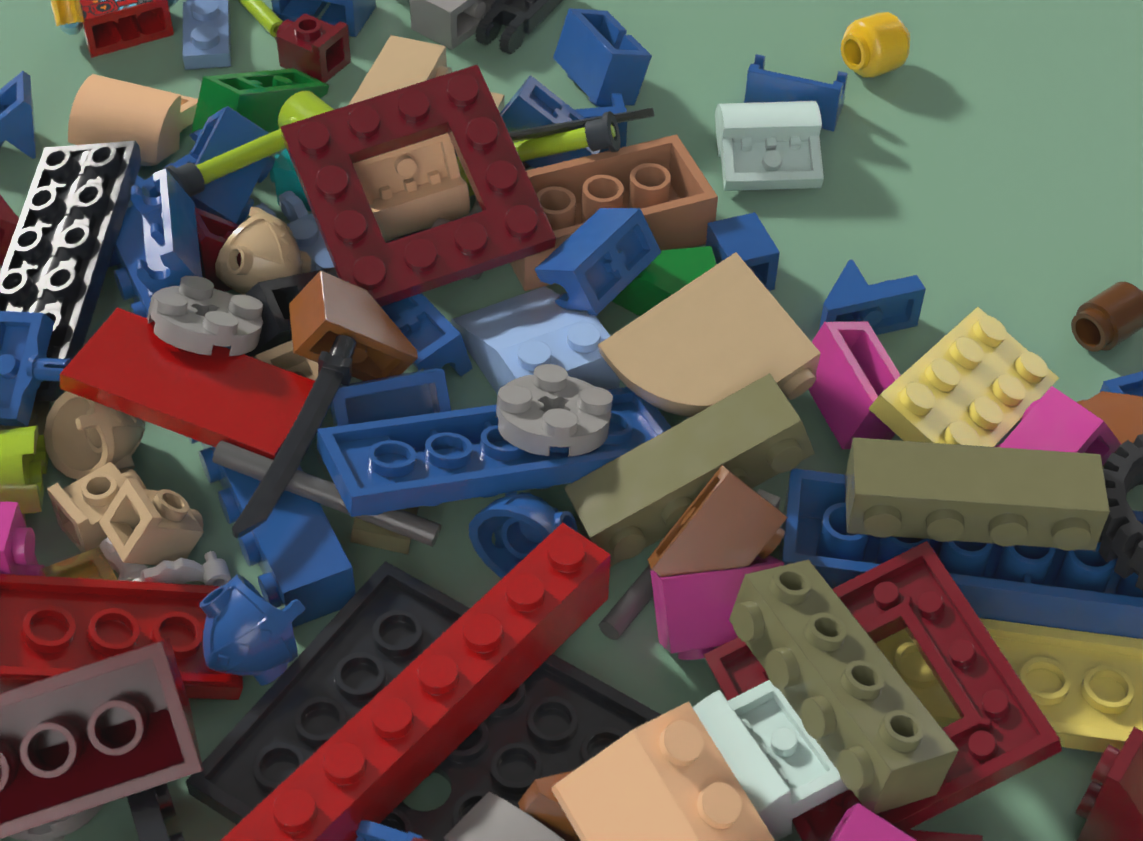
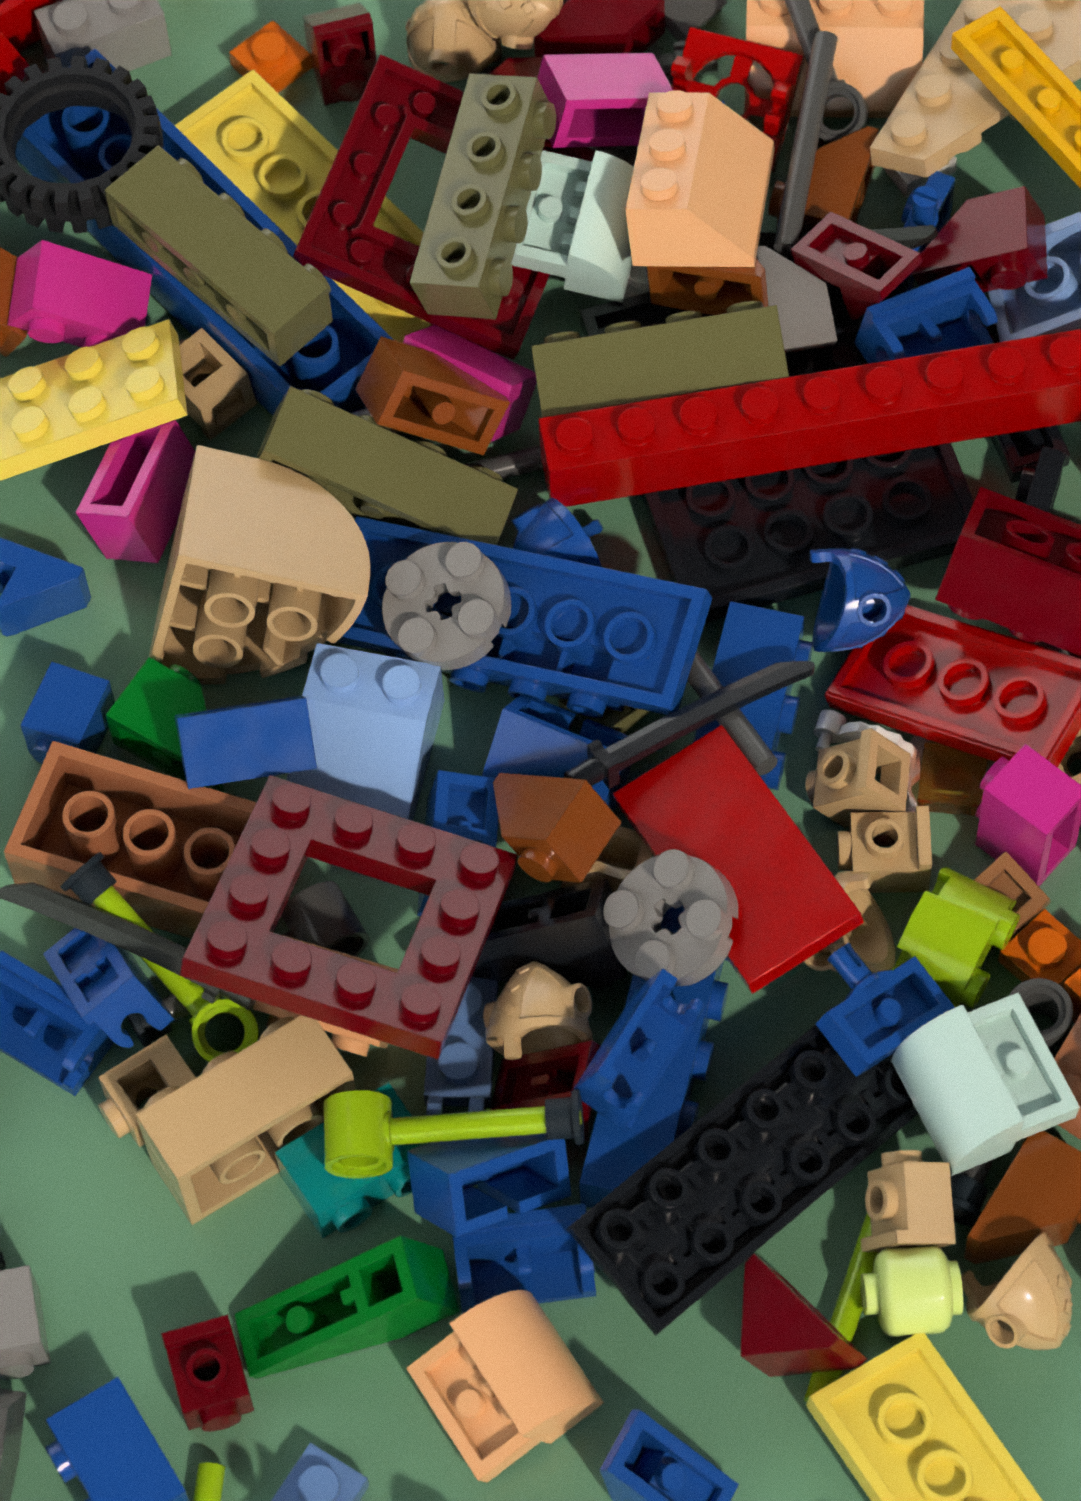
camera: 135 degrees left, 15 degrees up
none -> olive brick [531,301,789,418]

